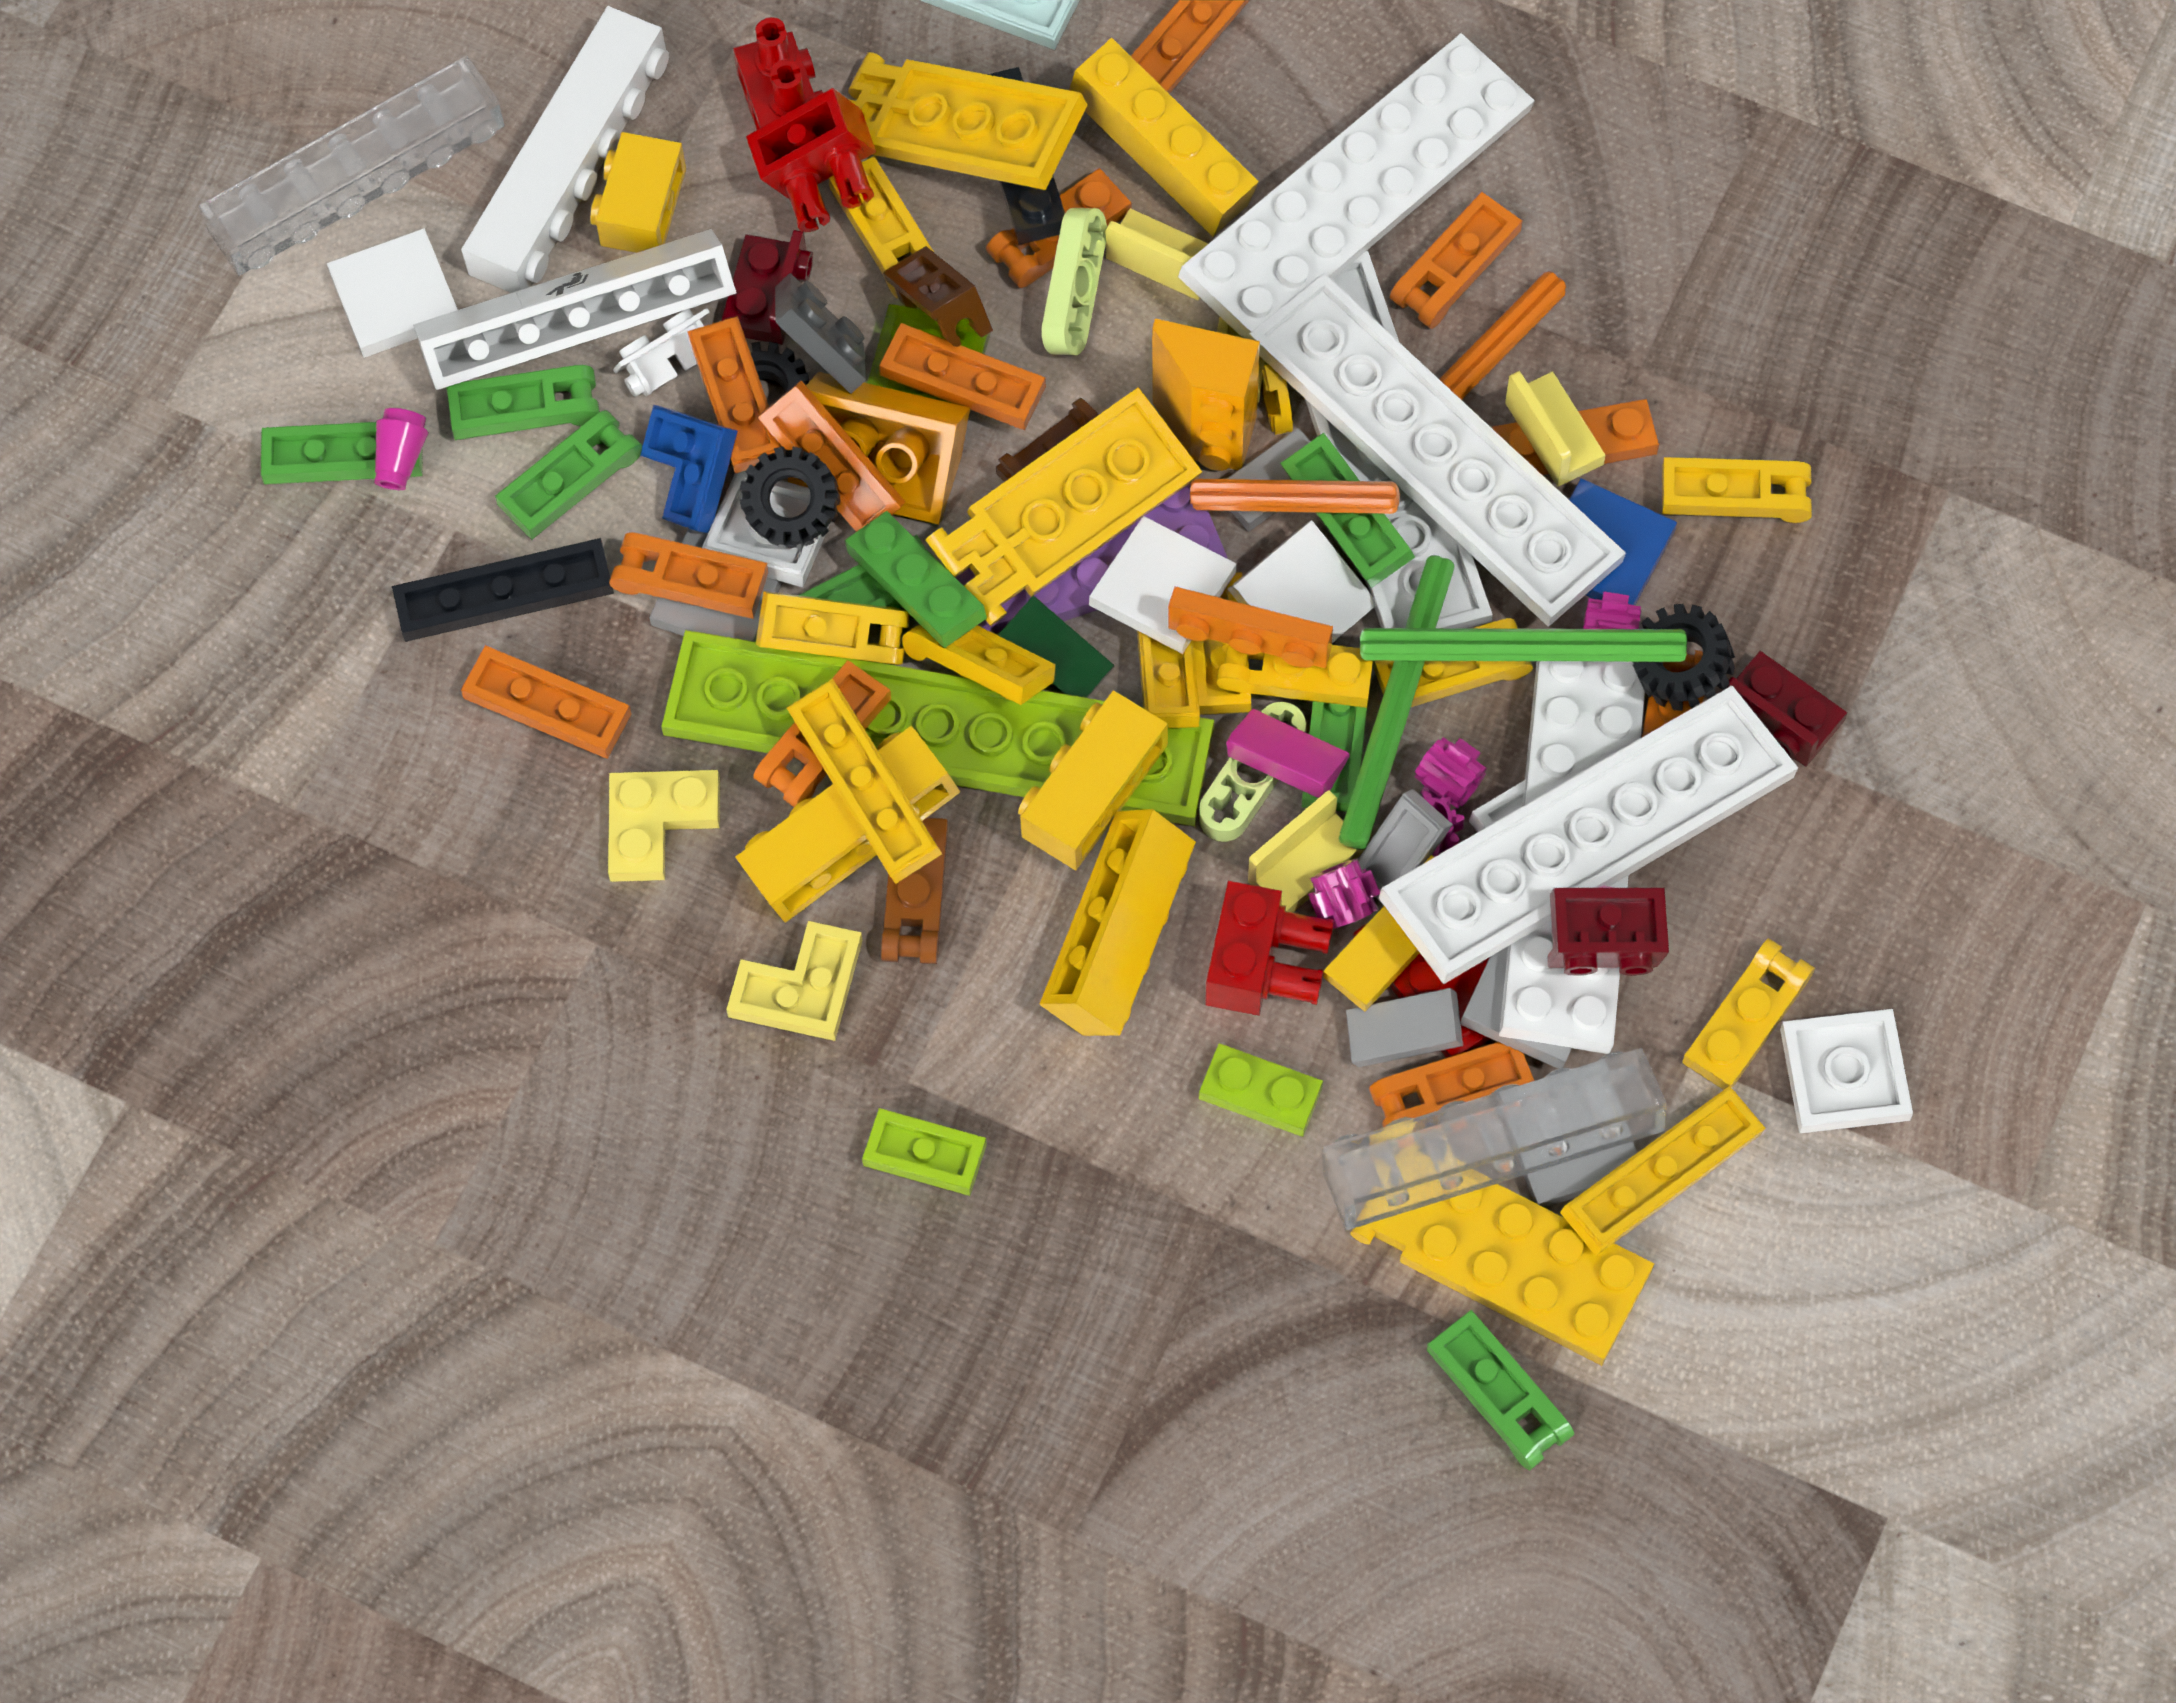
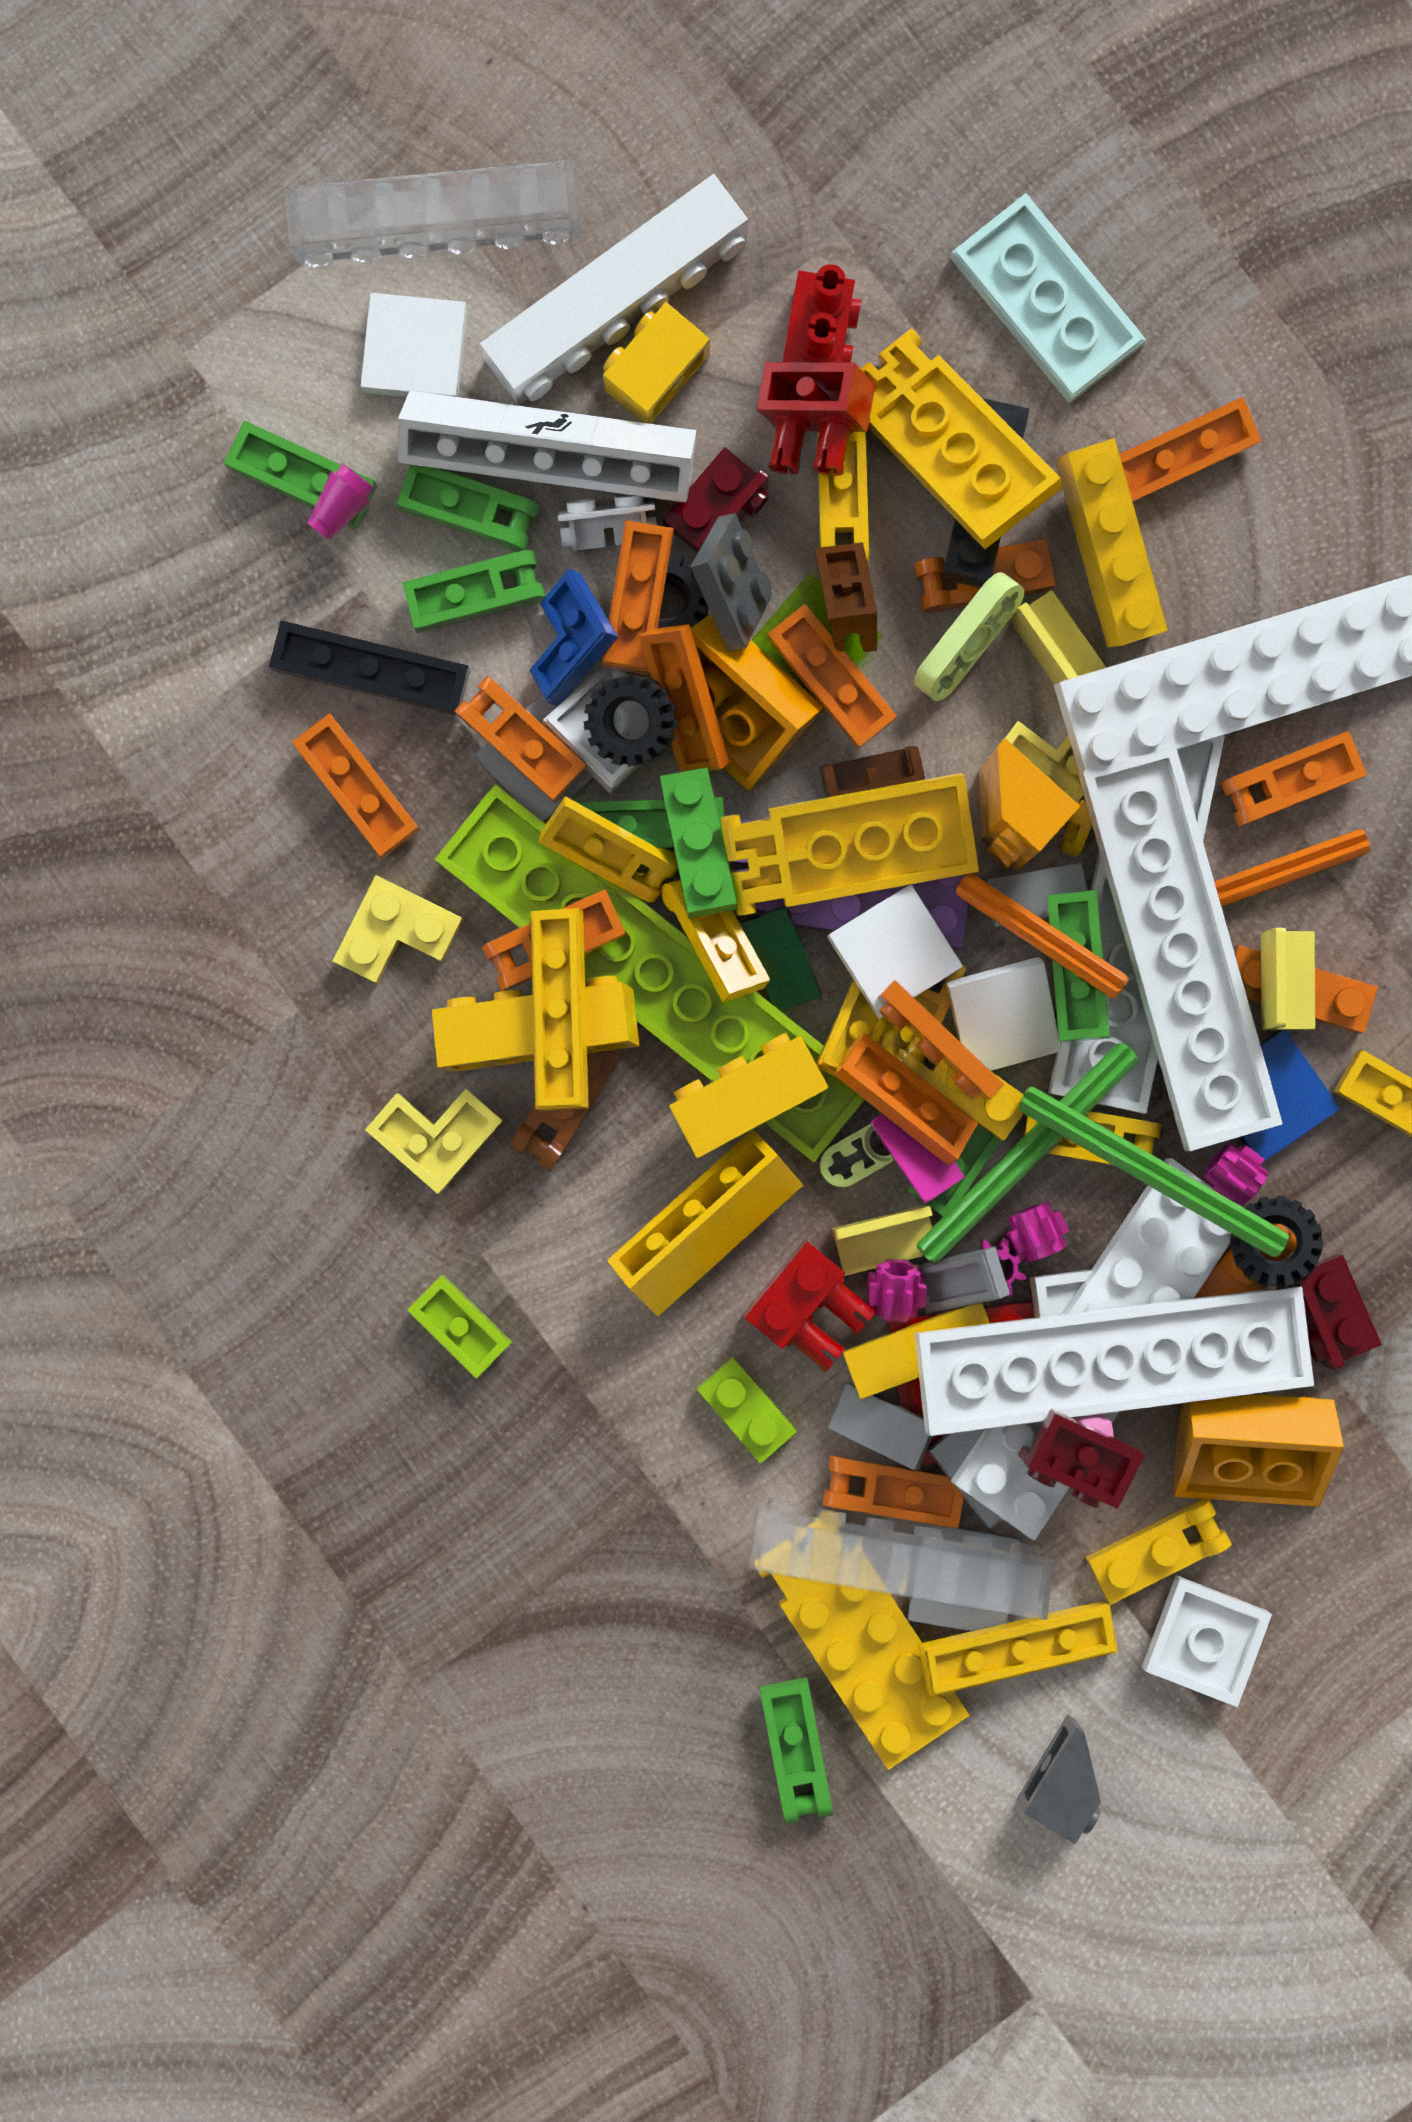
camera: 20 degrees right, 20 degrees up
none -> orange plate [833,1032,978,1165]
none -> flat silver slope [1017,1714,1101,1845]
none -> light orange slope [1173,1393,1344,1507]

